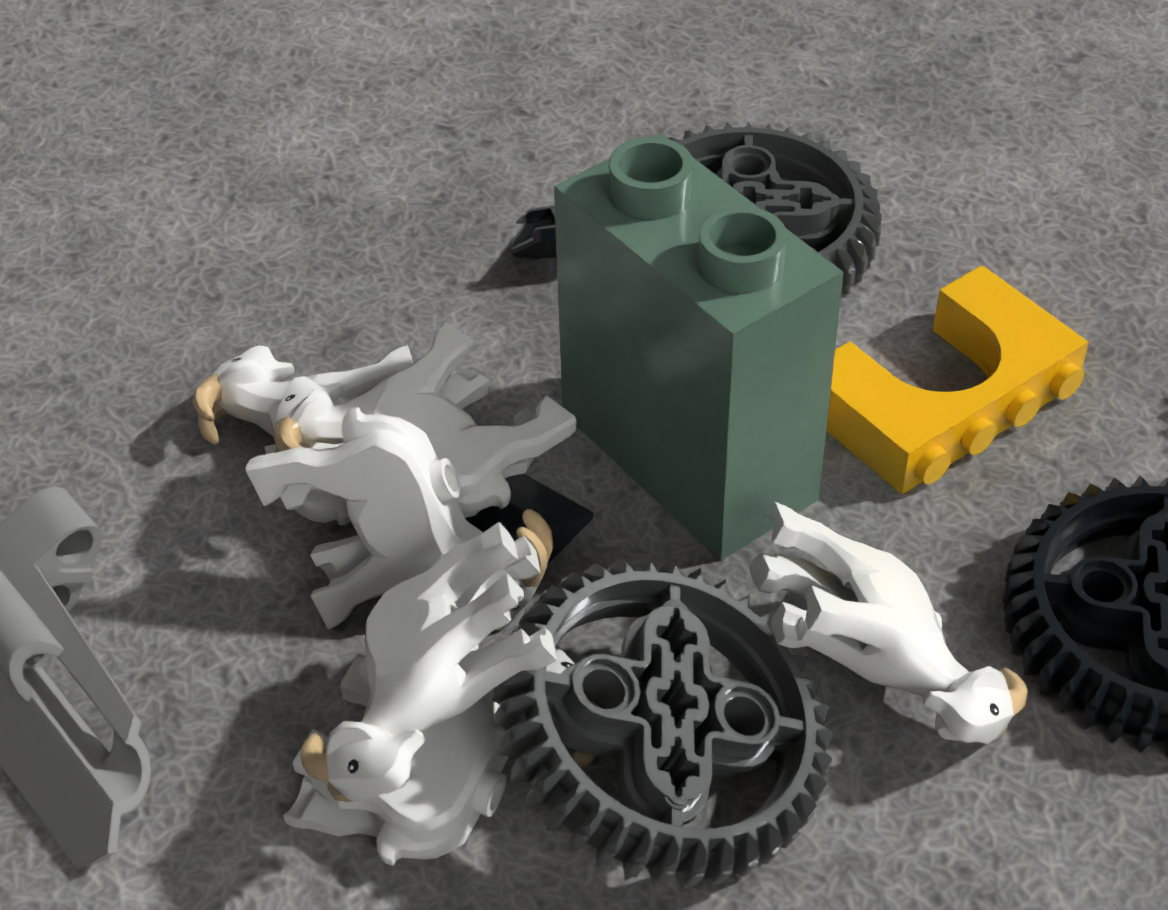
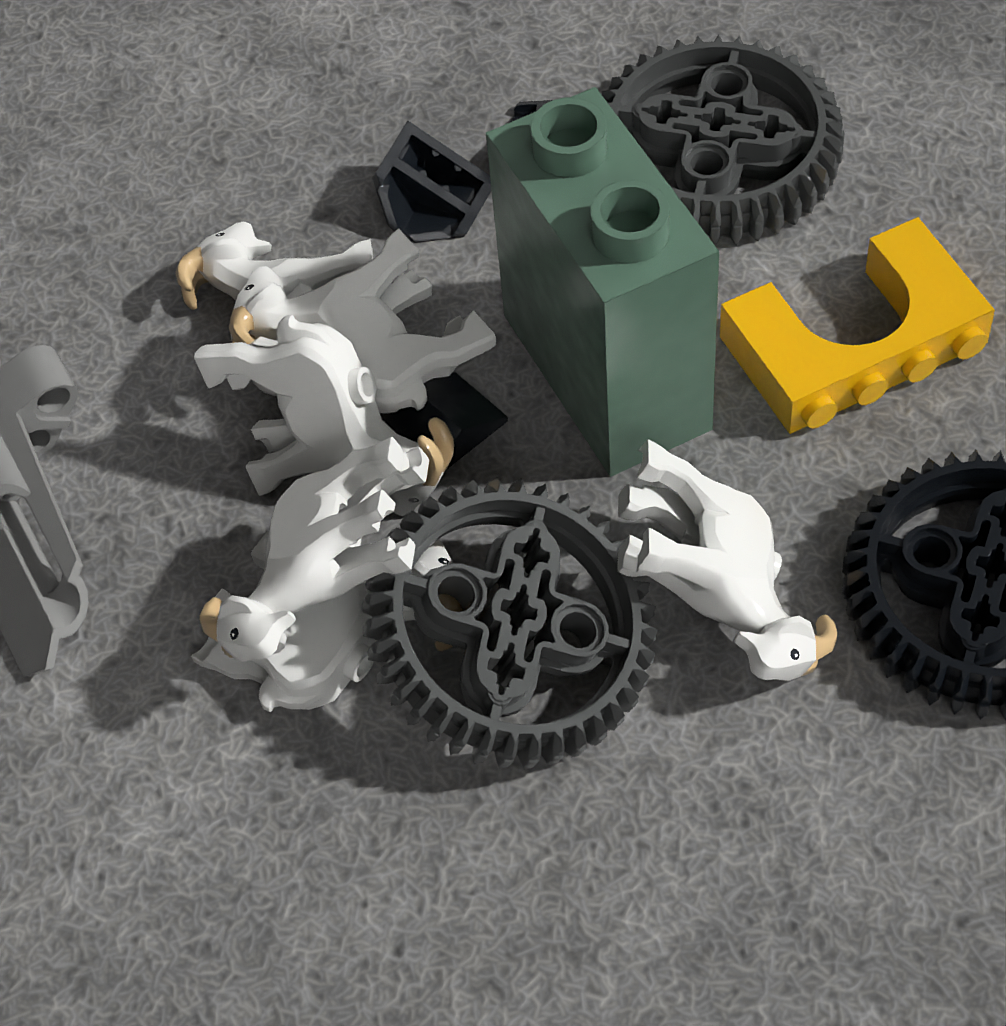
camera: 15 degrees right, 10 degrees up
none -> black slope [372,121,492,243]

